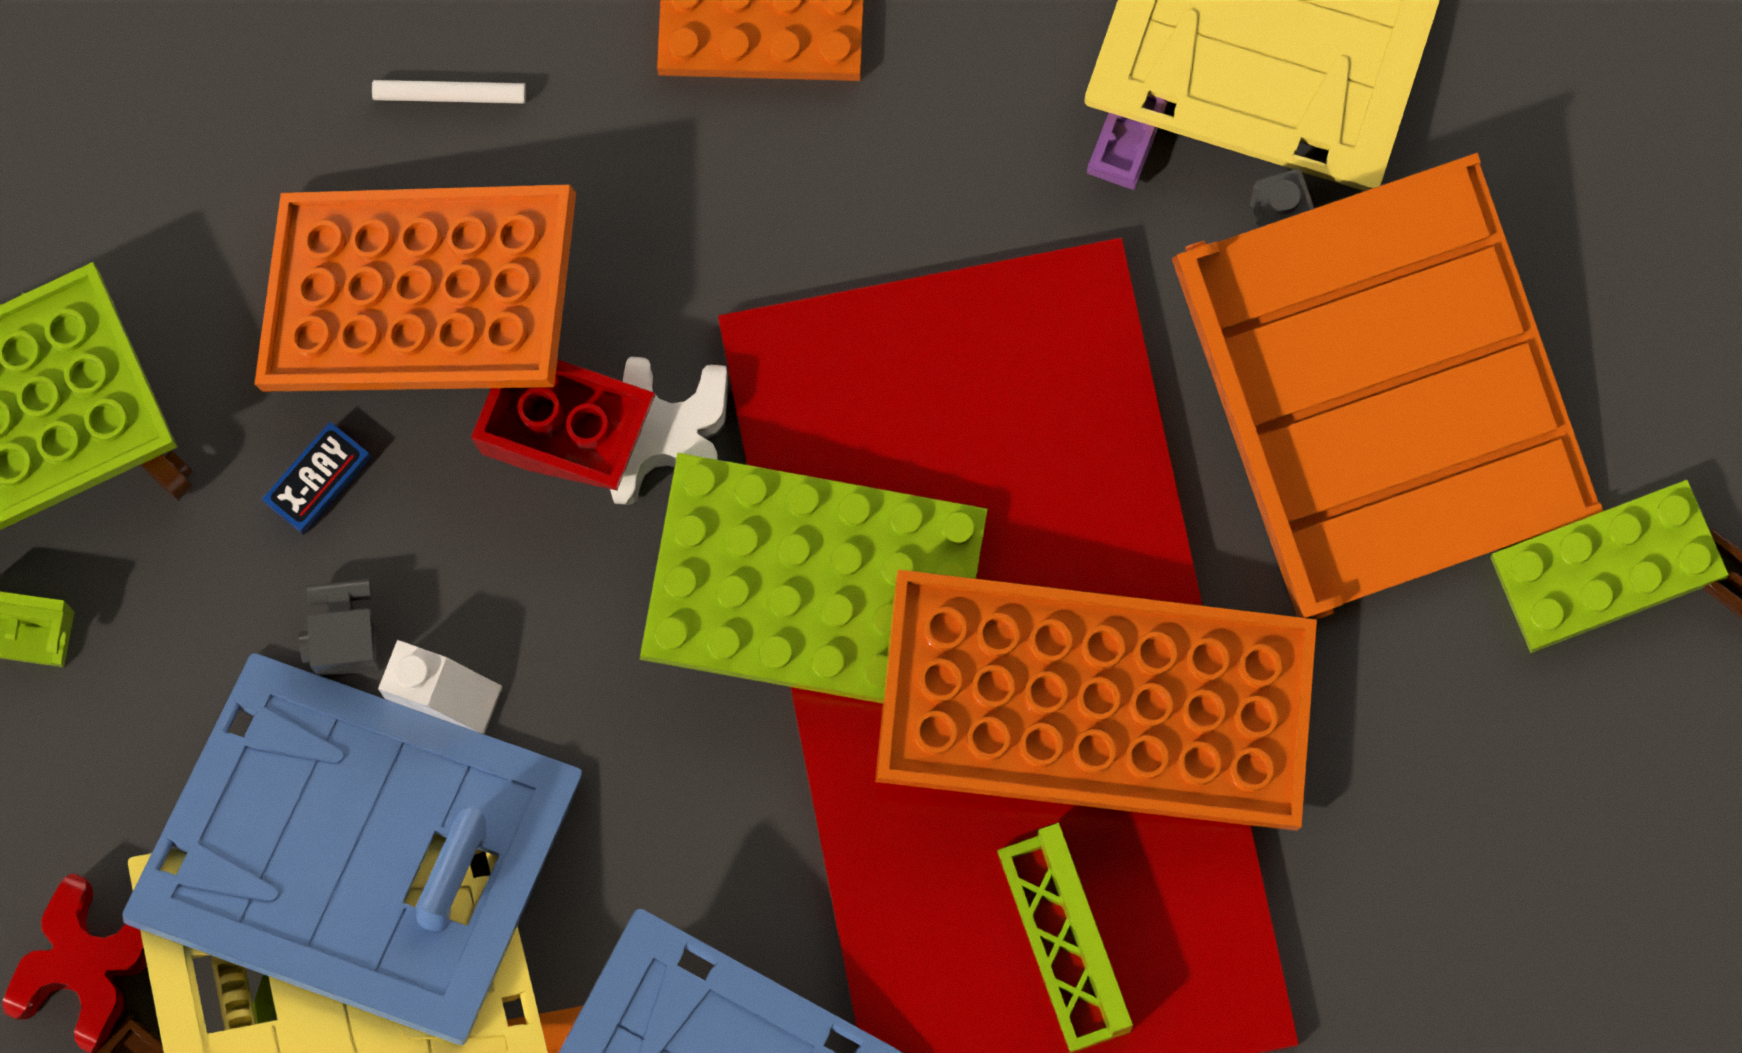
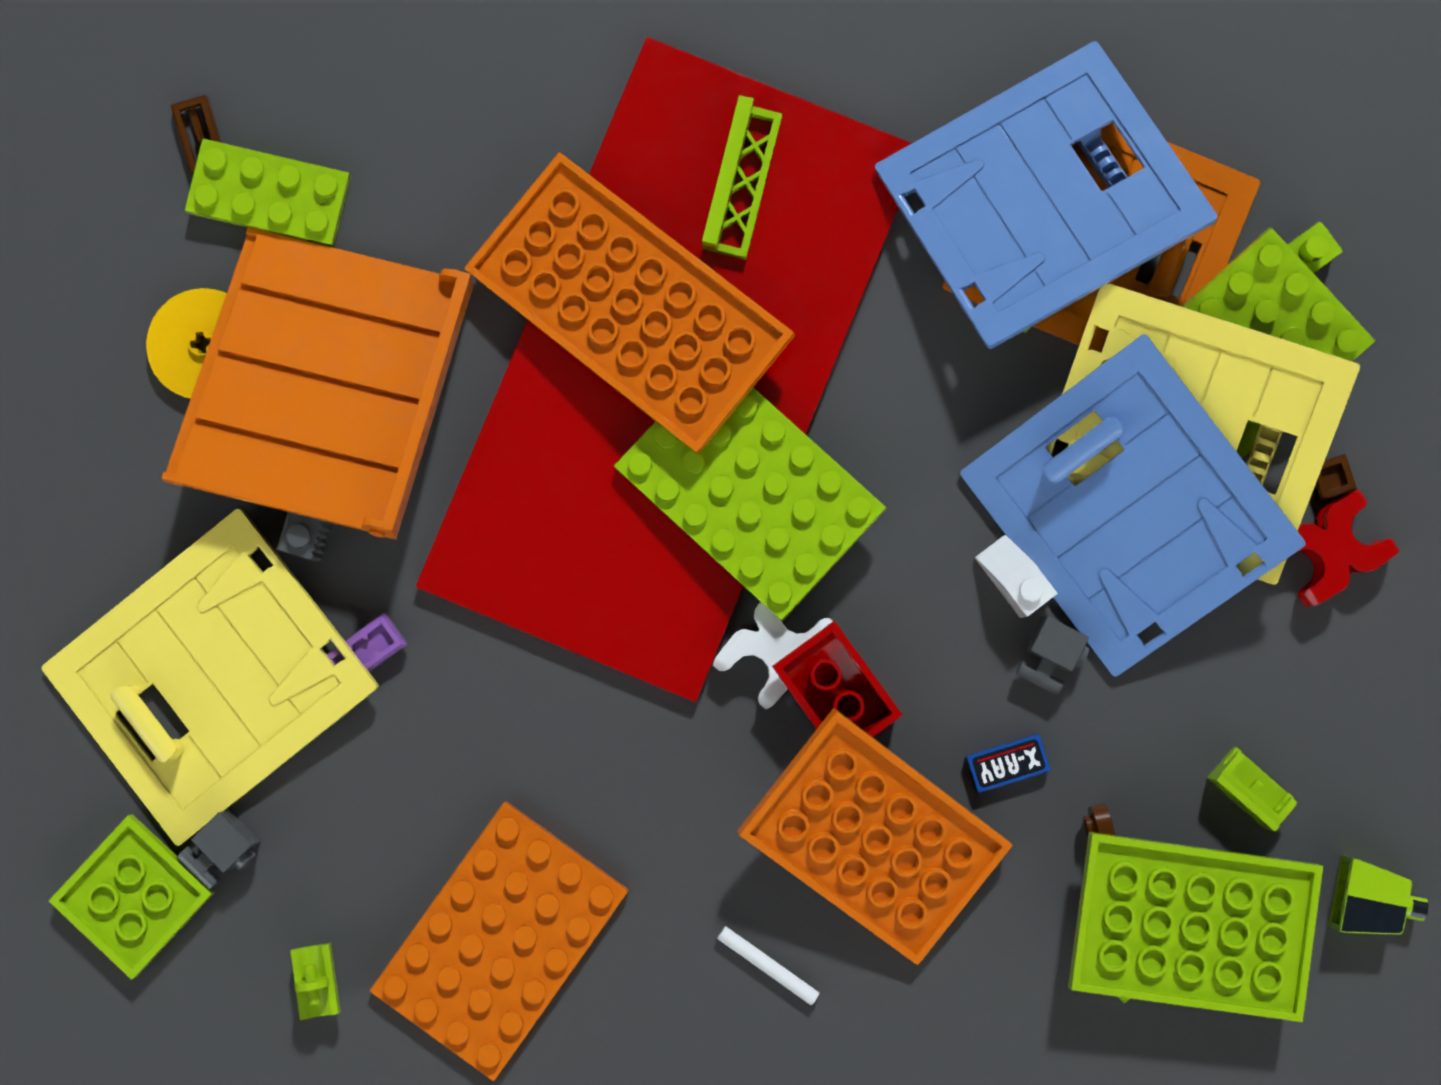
camera: 150 degrees left, 10 degrees up
none -> yellow piece [146,288,227,399]

